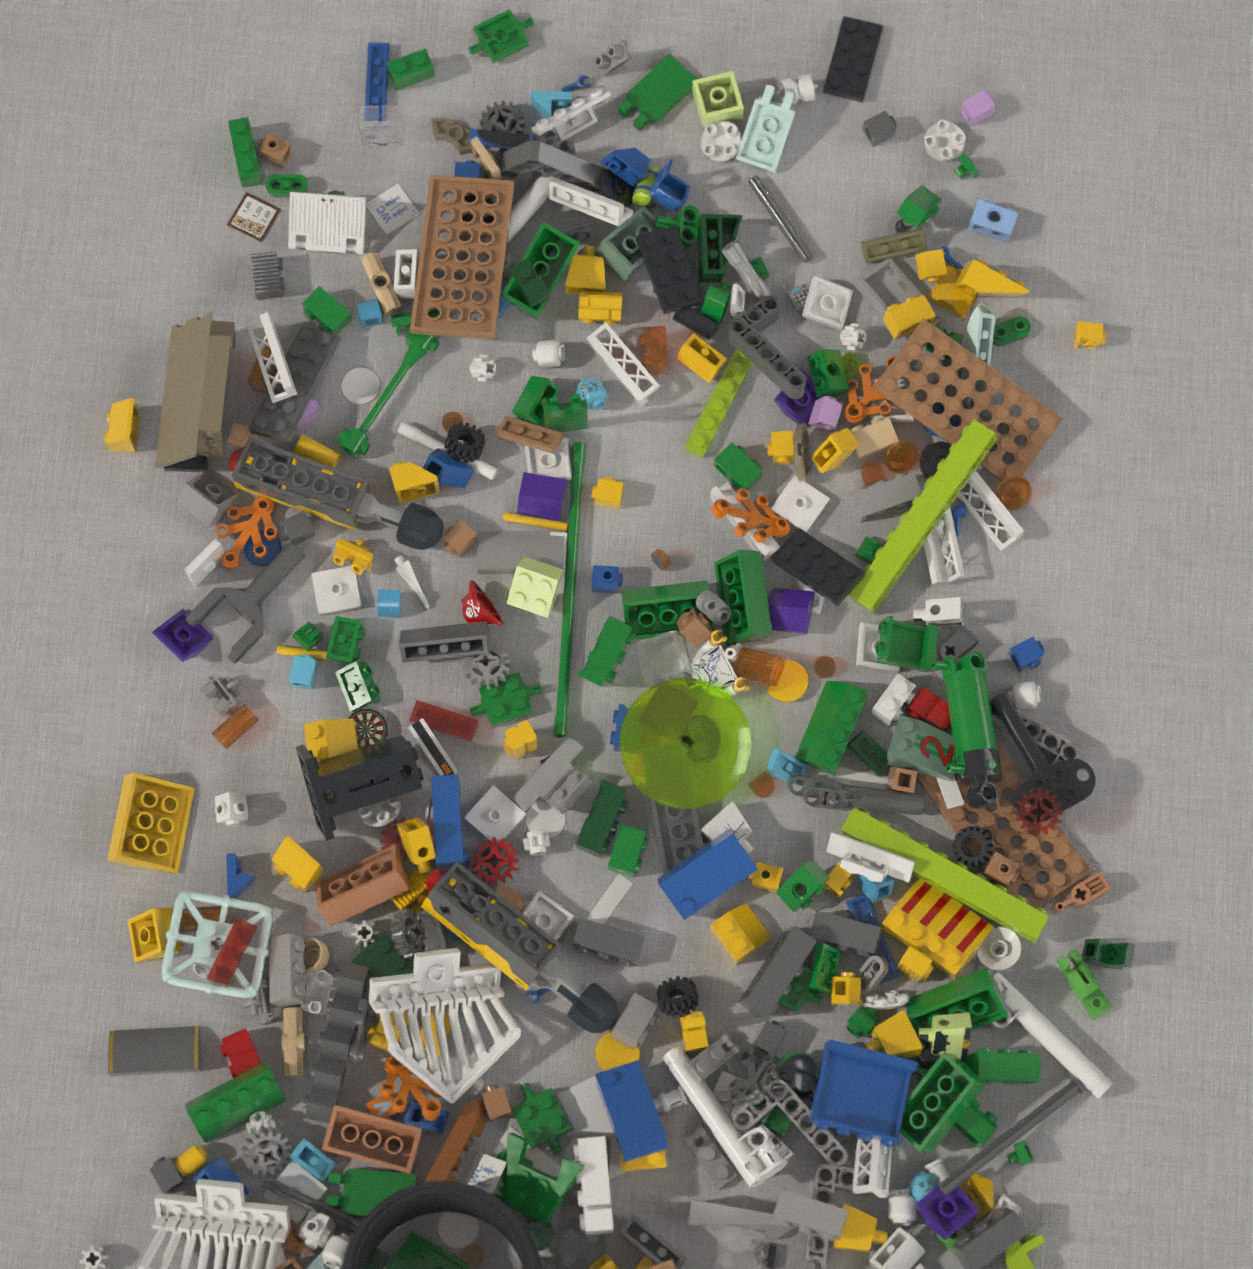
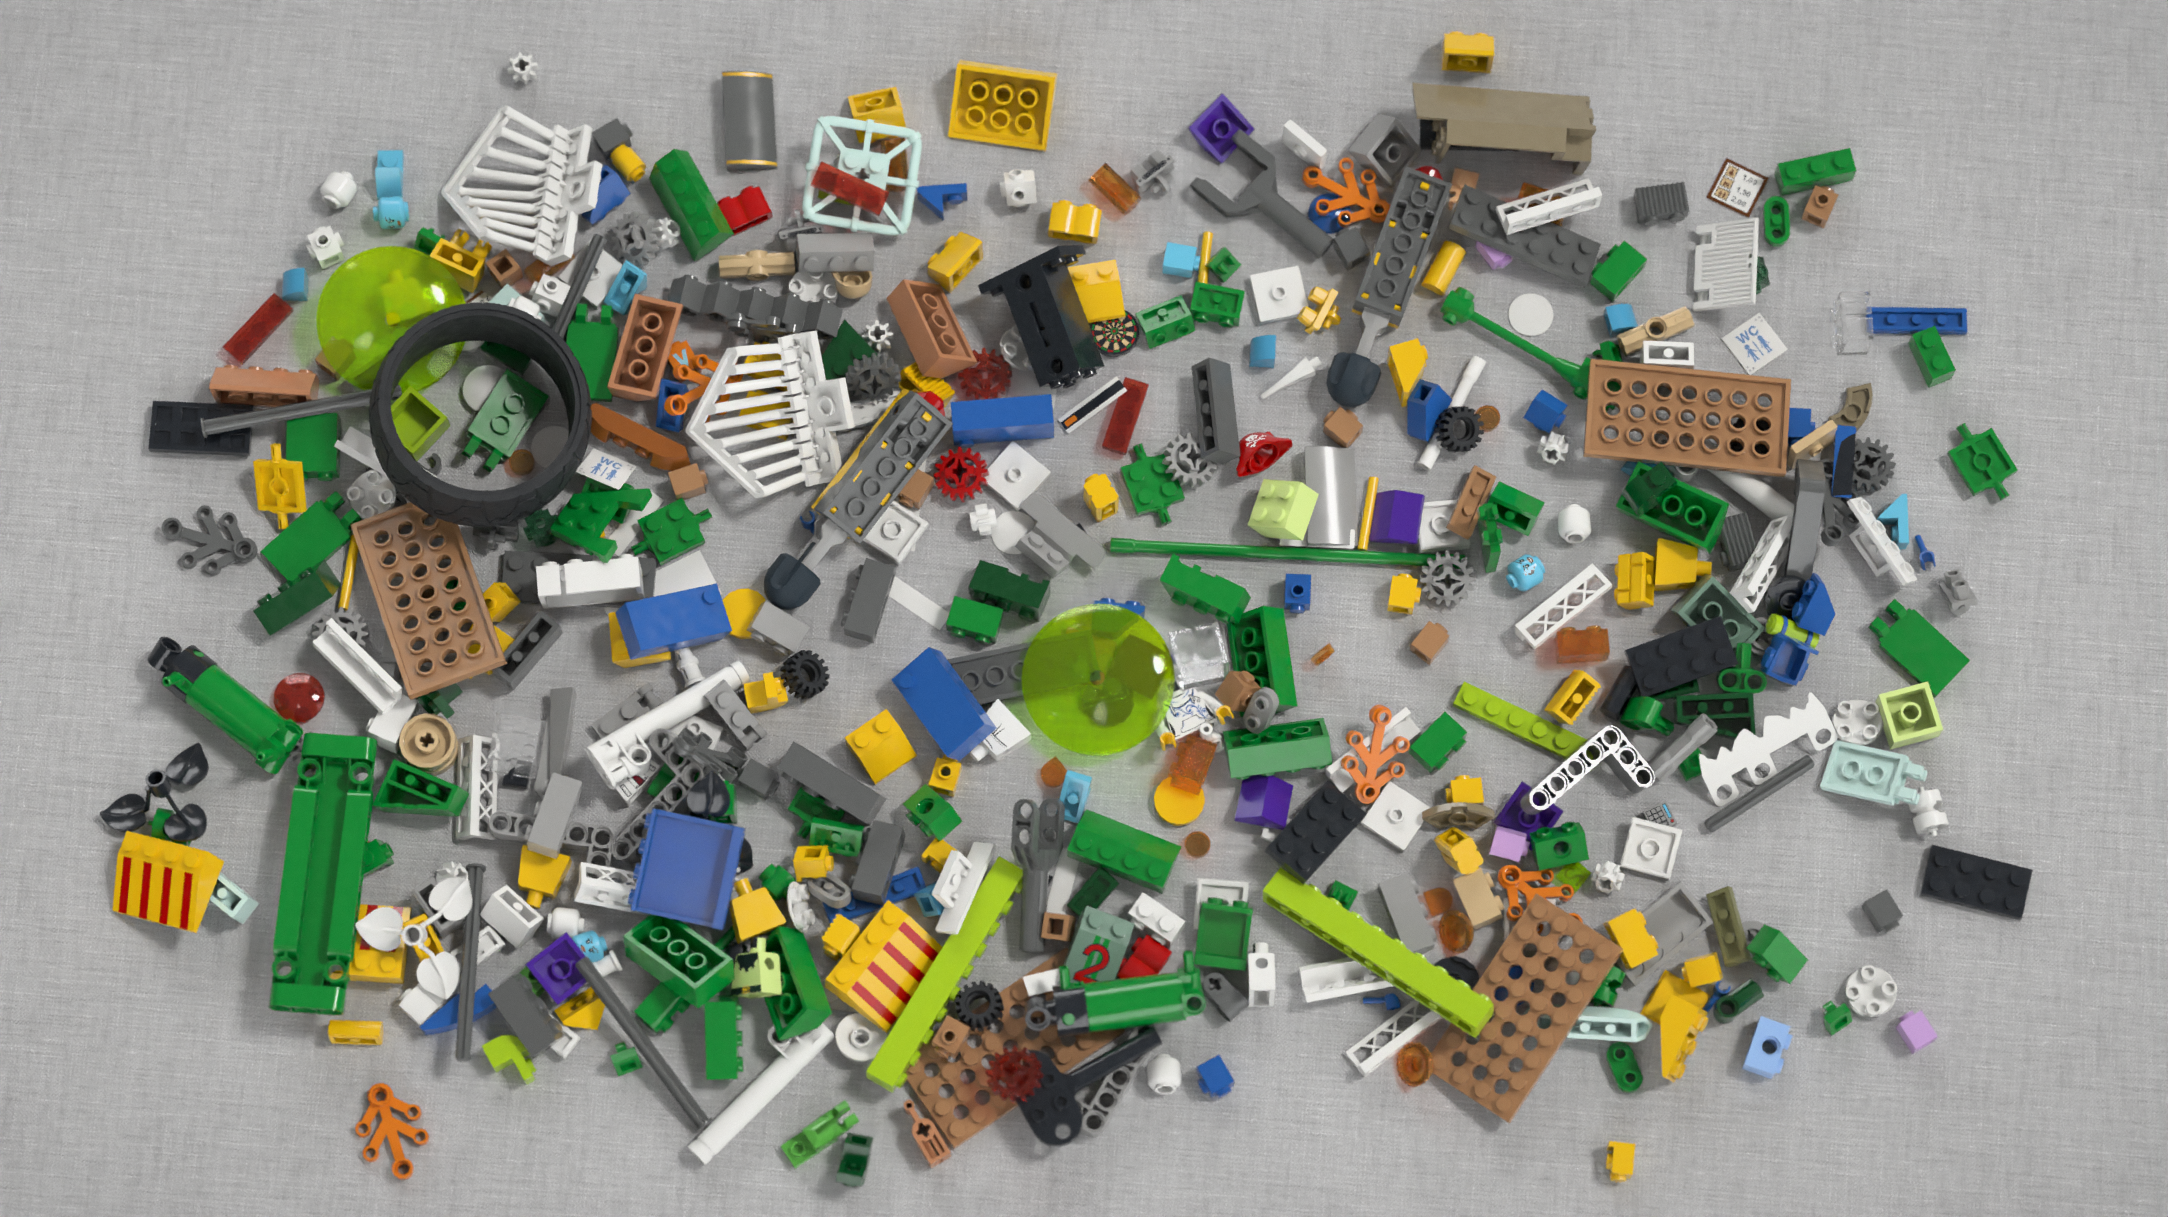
camera: 90 degrees right, 0 degrees up
yellow torso [397,817,436,873] -> none
white slope [730,284,745,318] -> none
none -> yellow brick [1048,200,1102,244]
none -> medium nougat brick [1410,621,1449,665]
none -> light grey gear [1420,550,1475,606]
none -> blue brick [1523,389,1568,433]
none -> white piece [1699,692,1838,806]
none -> dark green piece [1713,978,1764,1024]

